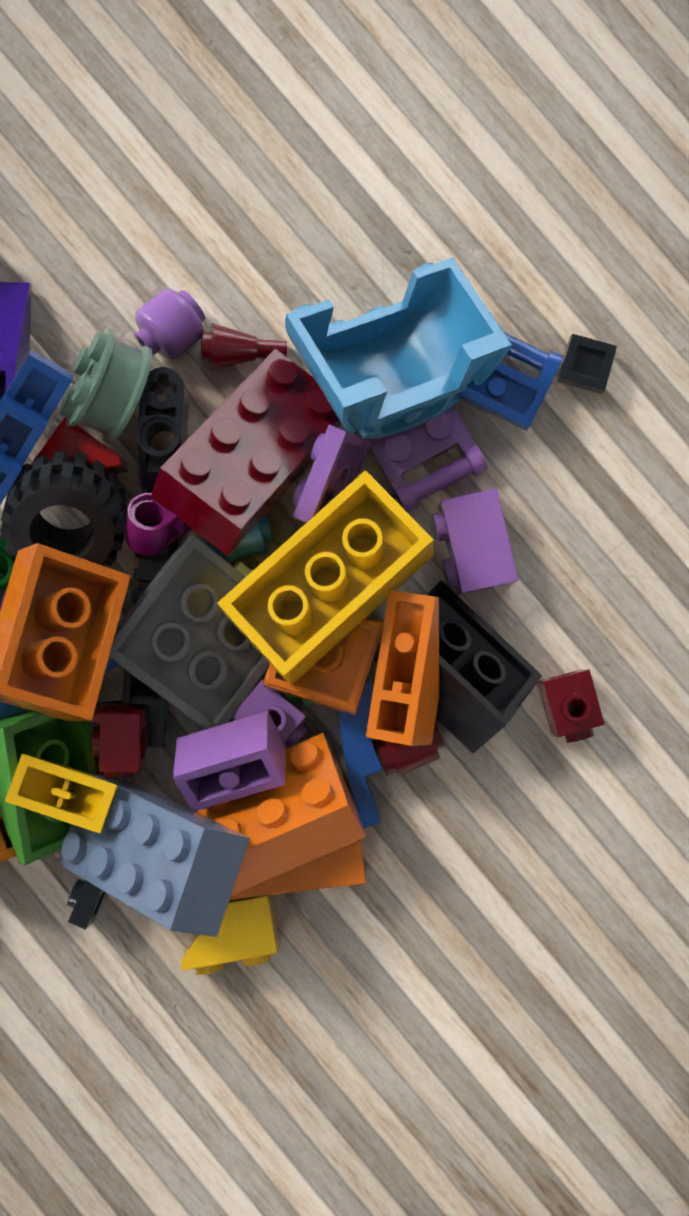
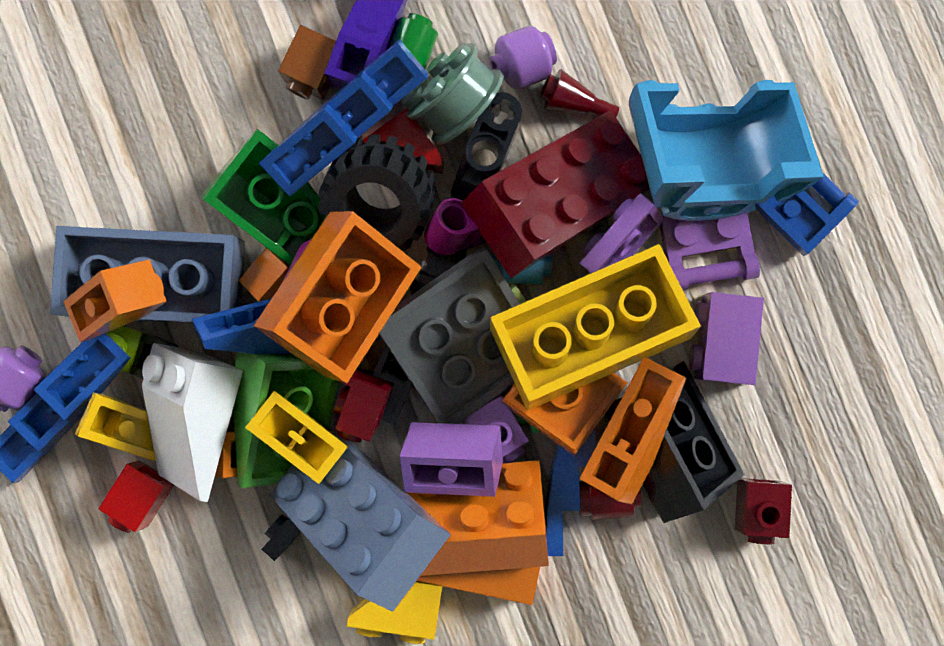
camera: 25 degrees right, 0 degrees up
black plate [557,334,617,394] -> none
none -> green brick [388,13,438,70]

